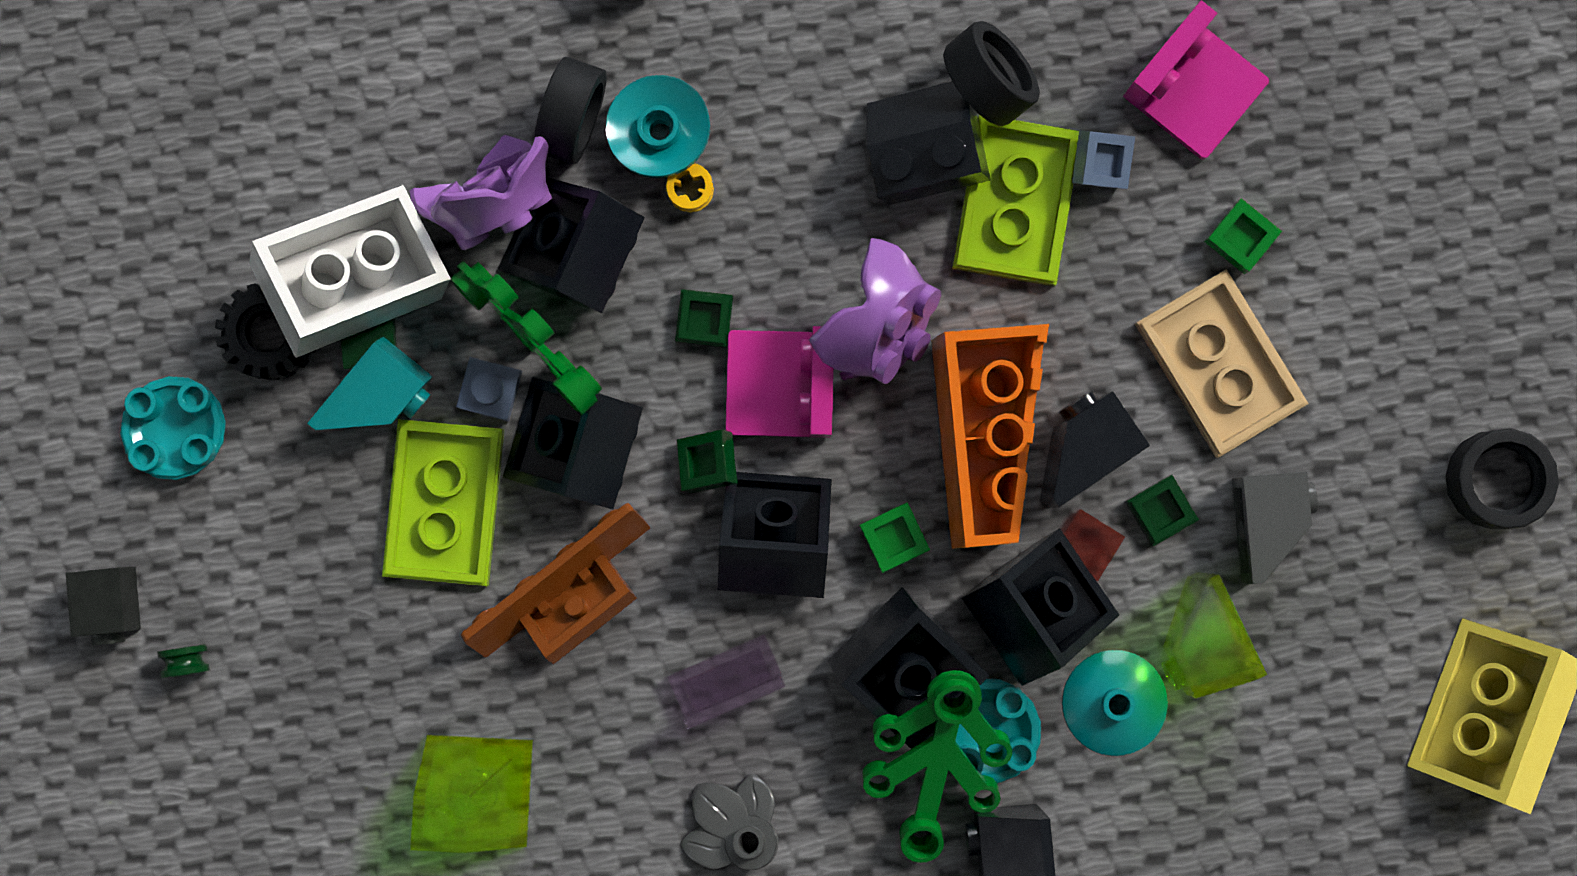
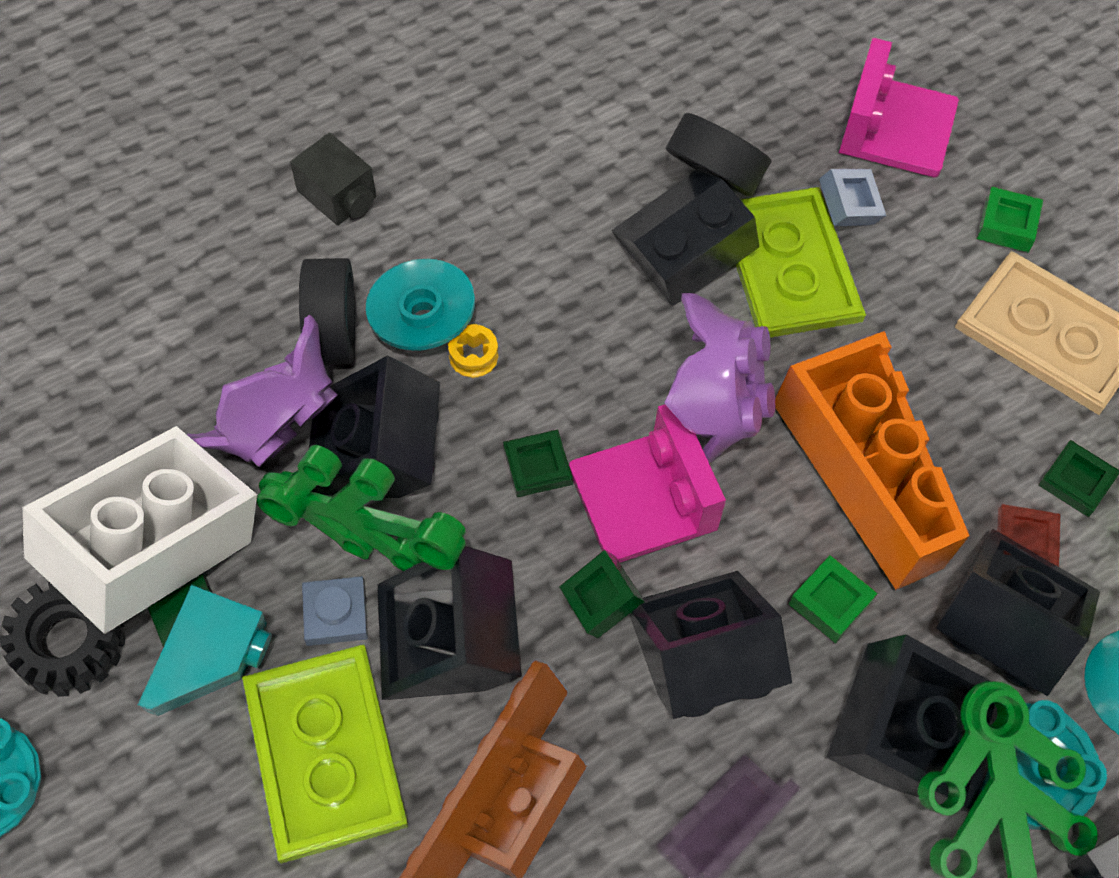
camera: 25 degrees left, 25 degrees down
black slope [1040,390,1150,509] -> none

